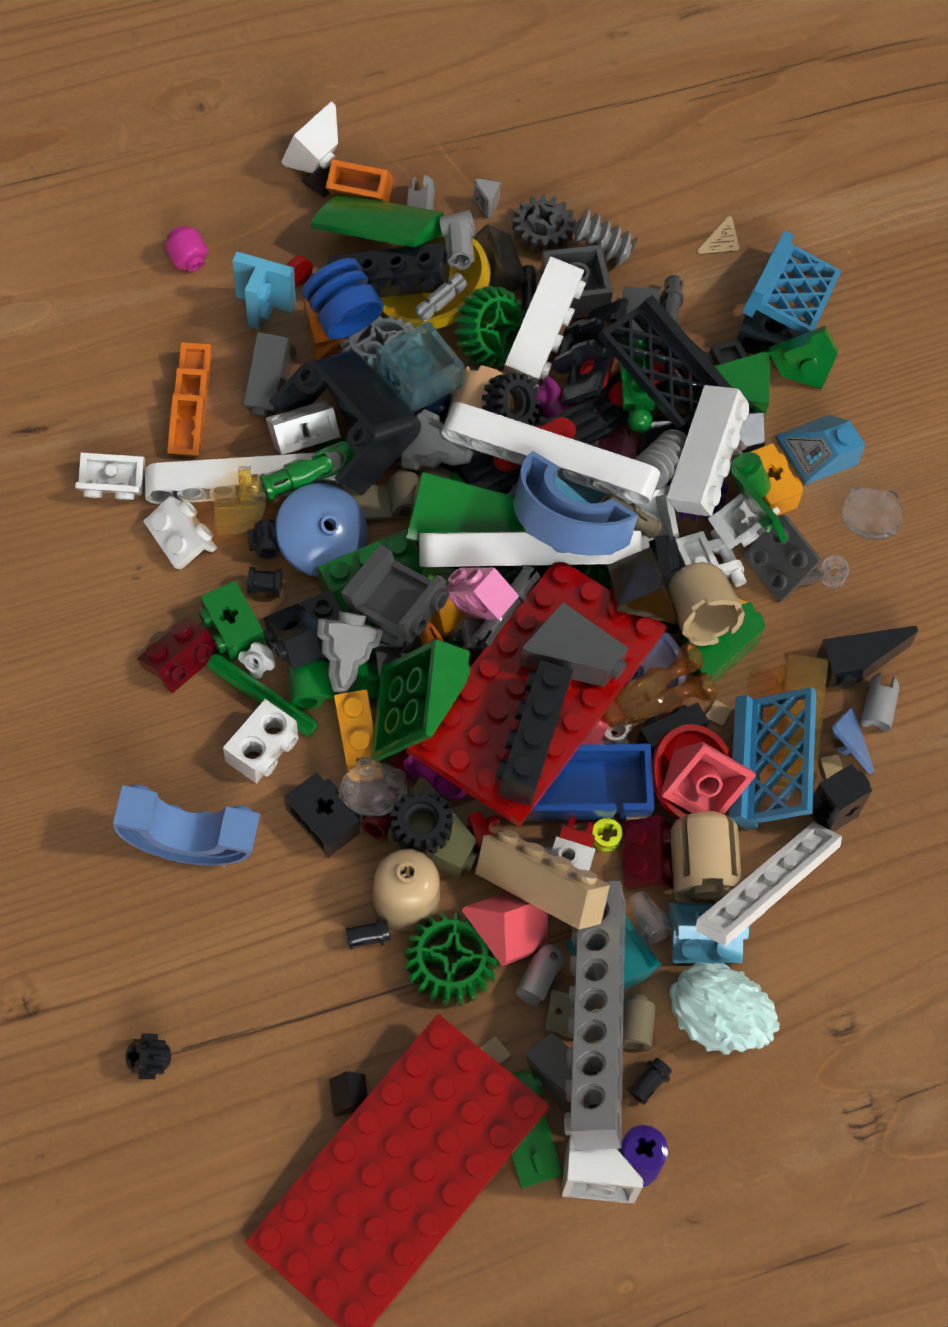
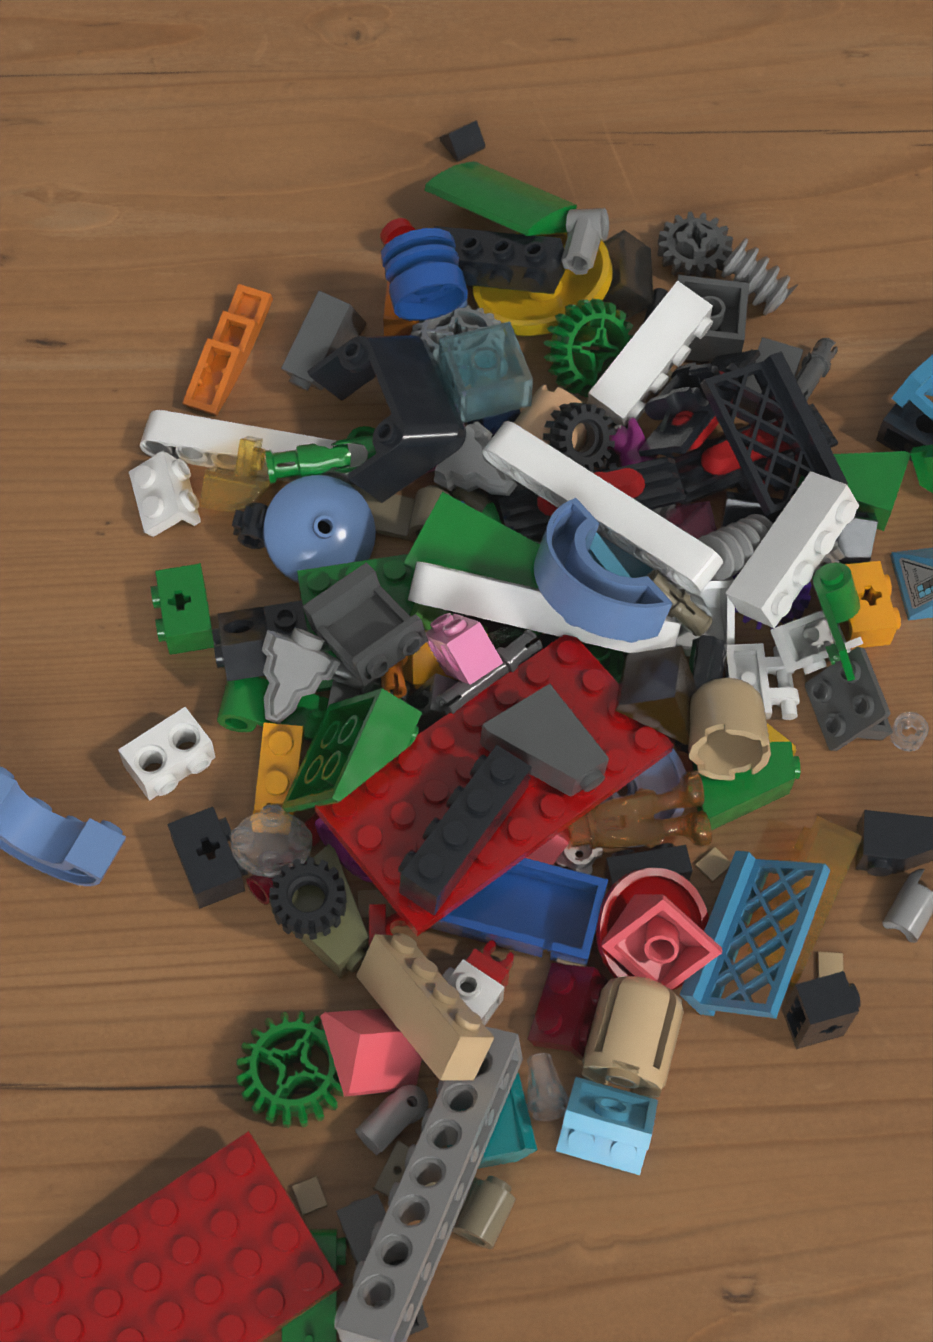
camera: 20 degrees right, 0 degrees up
white bracket [75,452,145,500] -> none
dark red bracket [137,618,219,693] -> none
dark pink head [164,225,209,272] -> none
green axle [207,654,318,737] -> none
medium azure bracket [232,252,296,330] -> none
white plate [239,642,275,679] -> none
black bush [247,566,283,598] -> none
white brick [266,400,340,455] -> none
white slope [281,101,338,173] -> none
orange piece [326,159,394,202] -> none
black slope [329,1071,368,1116] -> none
black pin [345,918,391,950] -> none
tan cylinder [372,849,440,931] -> none
light grey piece [406,175,435,210] -> none
light grey axle [415,273,467,322] -> none
light grey slope [473,179,501,219] -> none
neon yellow bush [592,818,623,852] -> none
green plate [619,336,655,433] -> none
black pin [627,1057,672,1105] -> none
light aqua hair [669,962,780,1055] -> none
white plate [696,822,842,946] -> none
tan sticker [697,216,740,254] -> none
pearl dark grey plate [709,339,748,366] -> none
medium blue piece [832,708,874,774] -> none

